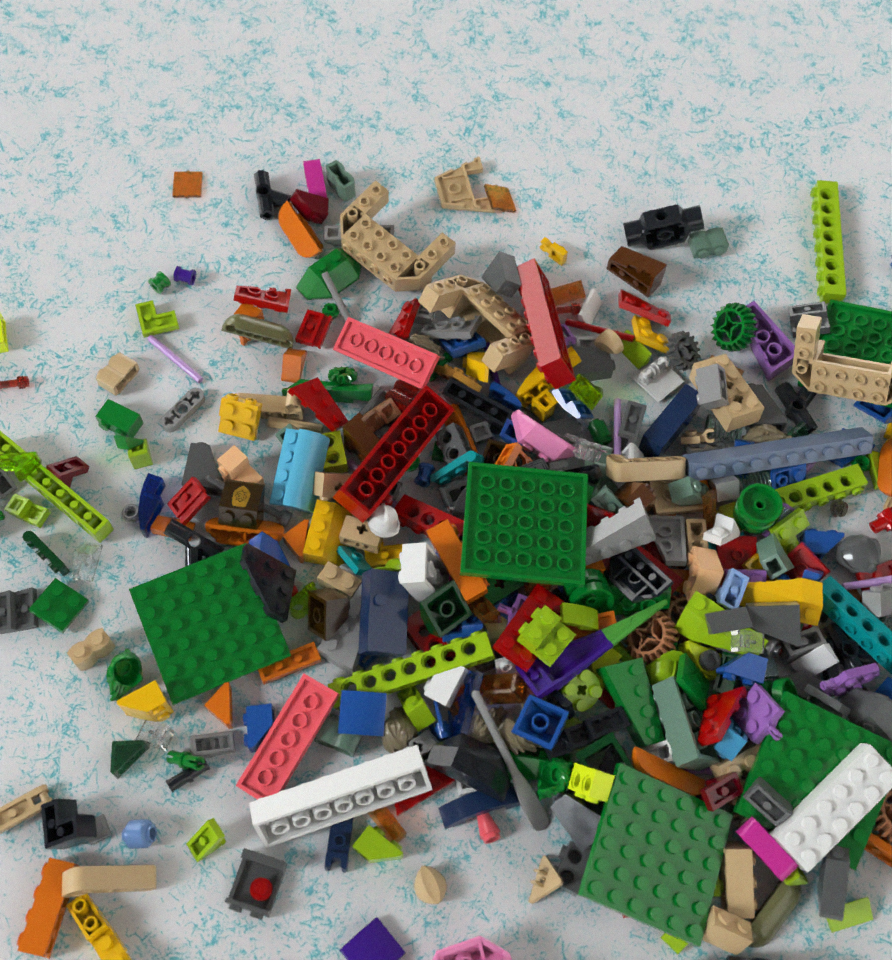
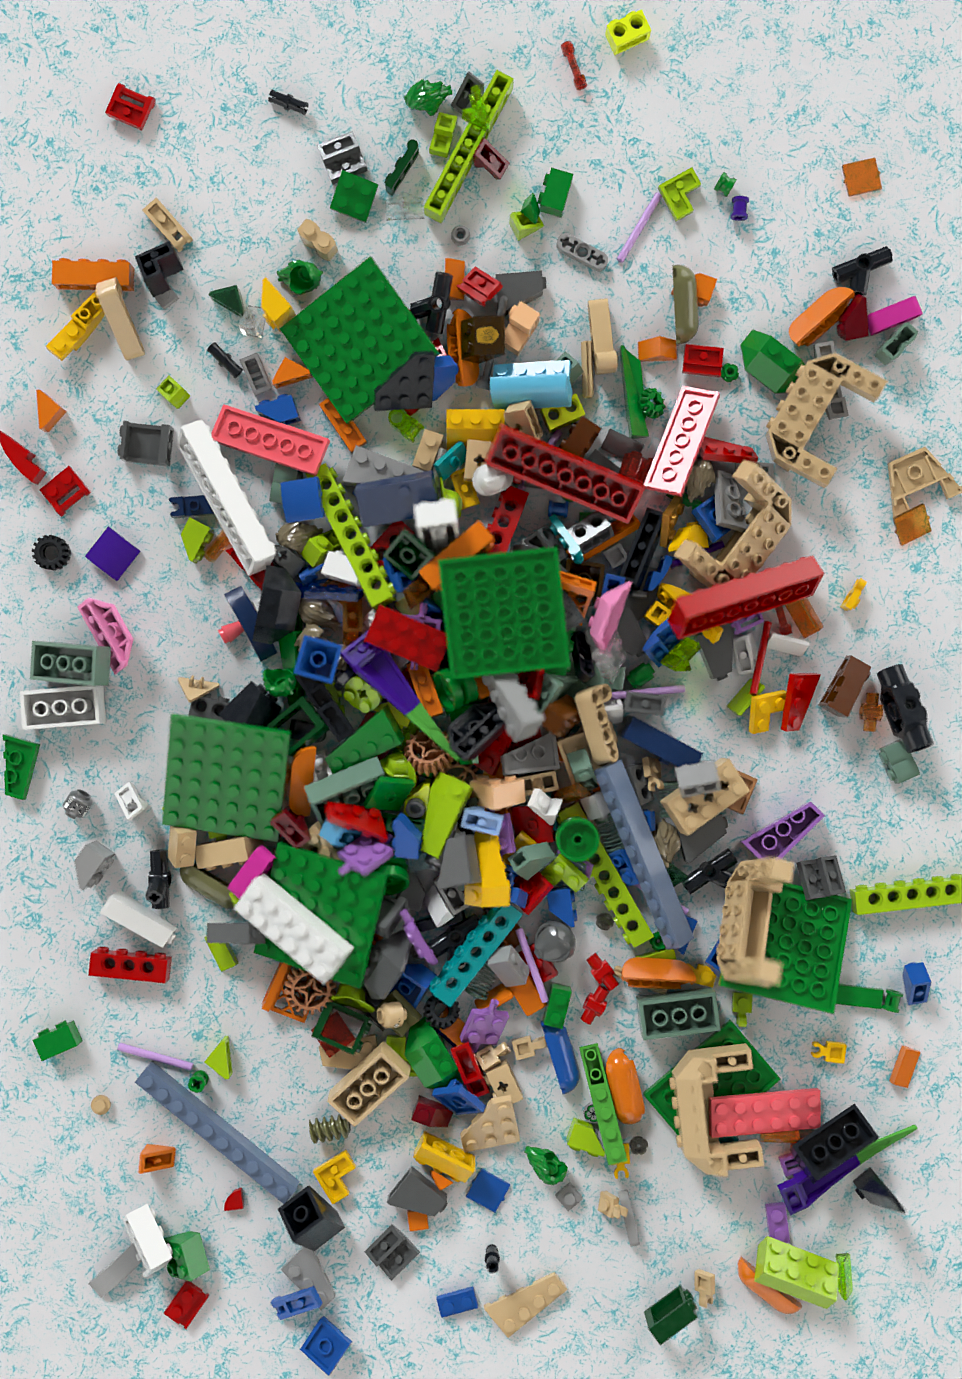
camera: 80 degrees right, 25 degrees up
tan brick [96,352,140,396] -> none
medium blue head [122,819,157,849] -> none
clear blue slope [138,473,166,538] -> none
green pin [166,750,205,771] -> none
yellow plate [218,393,262,441] -> none
red wing [233,285,291,313] -> none
red plate [250,877,272,901] -> none
orange slope [283,519,310,563] -> none
red wing [288,377,348,432] -> none
dark brown slope [308,588,350,641] -> none
light grey bar [321,271,351,322] -> none
medium nougat slope [362,398,401,432] -> none
tan piece [414,866,447,904] -> none
light grey piece [472,690,549,831] -> none
dark grey slope [482,251,521,298] -> none
lime plate [517,605,576,667] -> none
lime slope [560,603,599,631] -> none
neon yellow brick [568,763,615,804] -> none
tan piece [594,329,624,354] -> none
white hinge [633,356,684,403] -> none
dark grey gear [666,331,701,371] -> none
dark grey slope [705,607,753,635] -> none
green gear [710,302,758,352] -> none
clear slope [731,630,764,654] -> none
dark grey slope [743,777,793,827] -> none
none -> clear orange axle [859,693,883,732]

